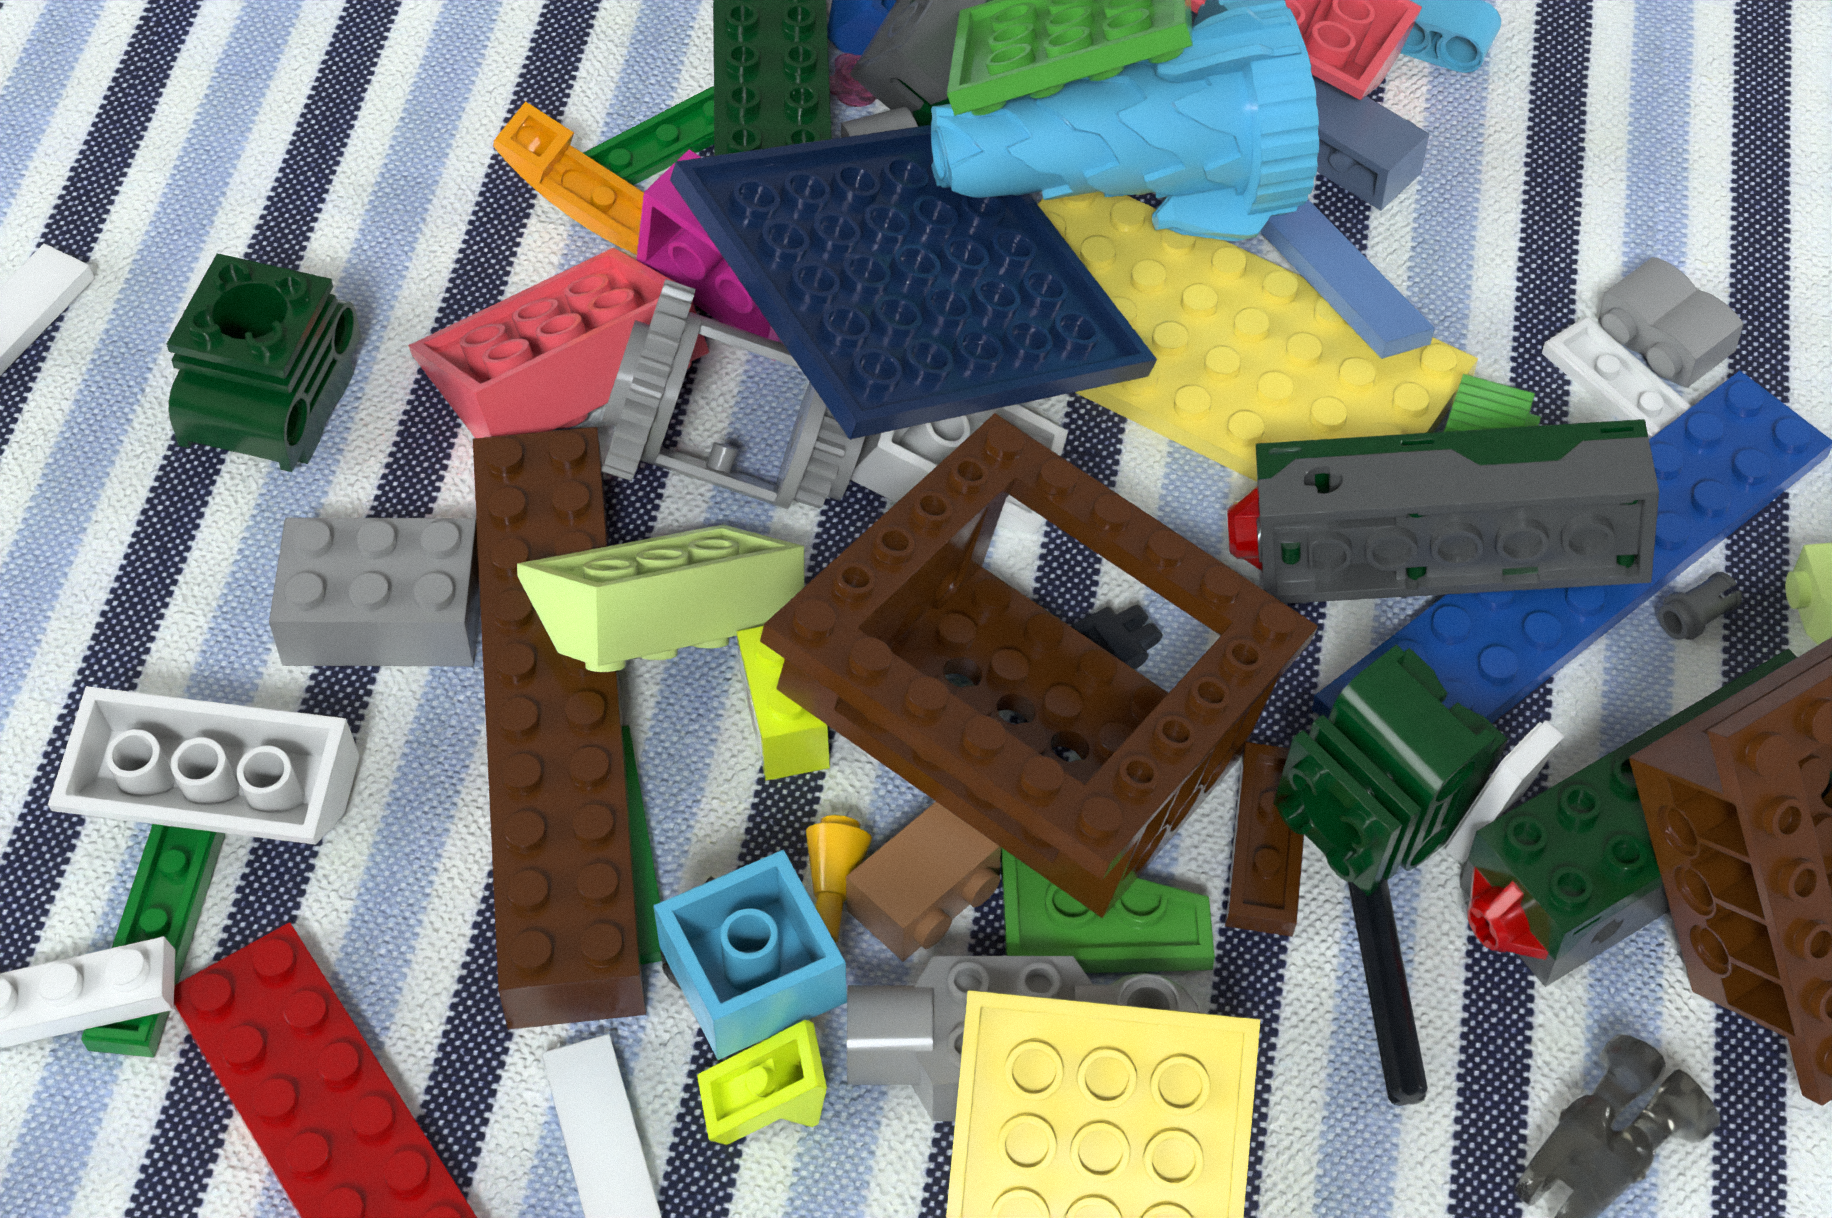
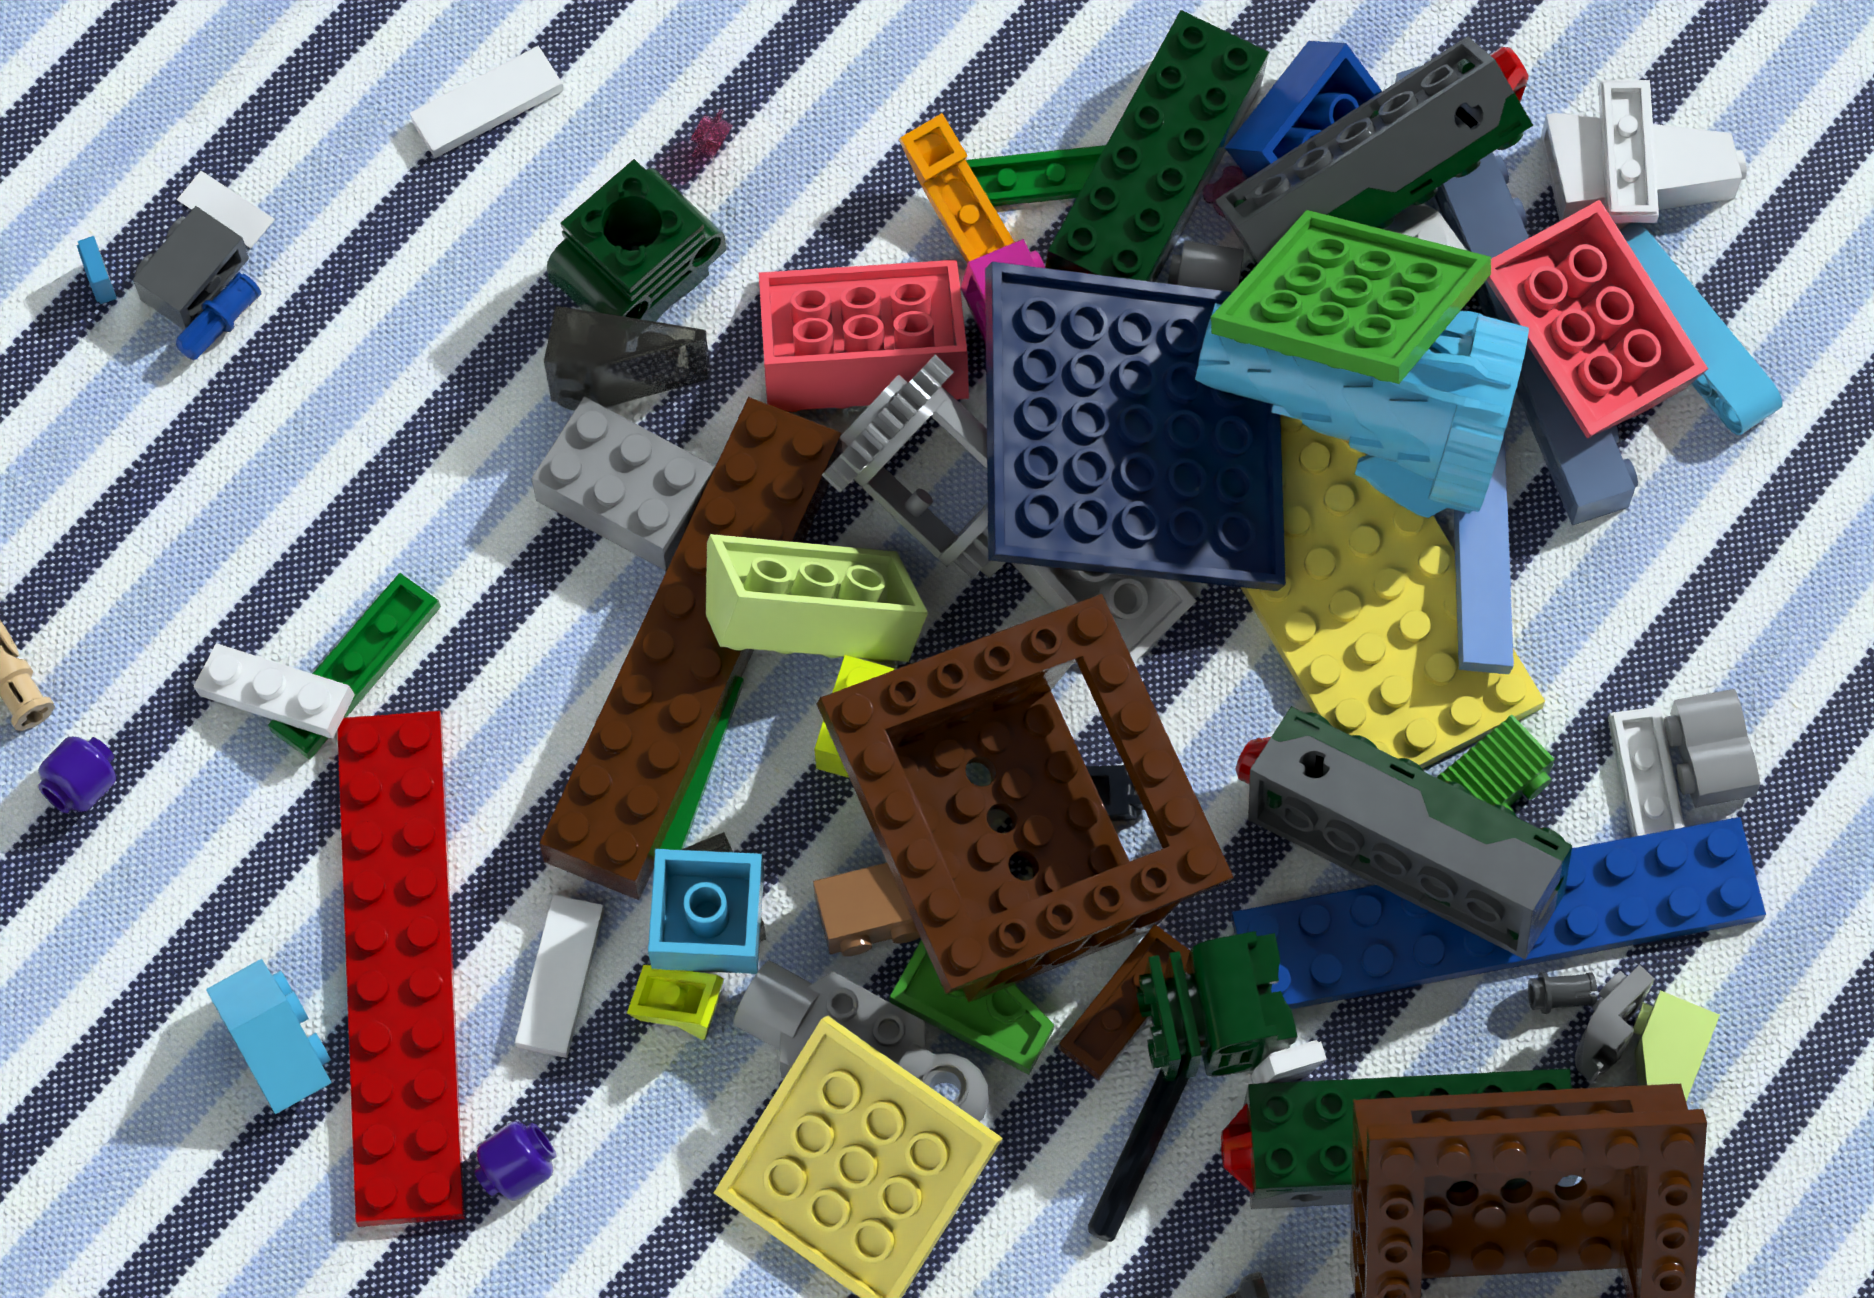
camera: 30 degrees right, 15 degrees up
white slope [48,686,360,845] -> none
yellow cone [806,815,872,943] -> none
none -> clear smoke slope [544,306,710,410]
none -> clear pink plate [690,108,733,159]
none -> light grey slope [1575,964,1655,1083]

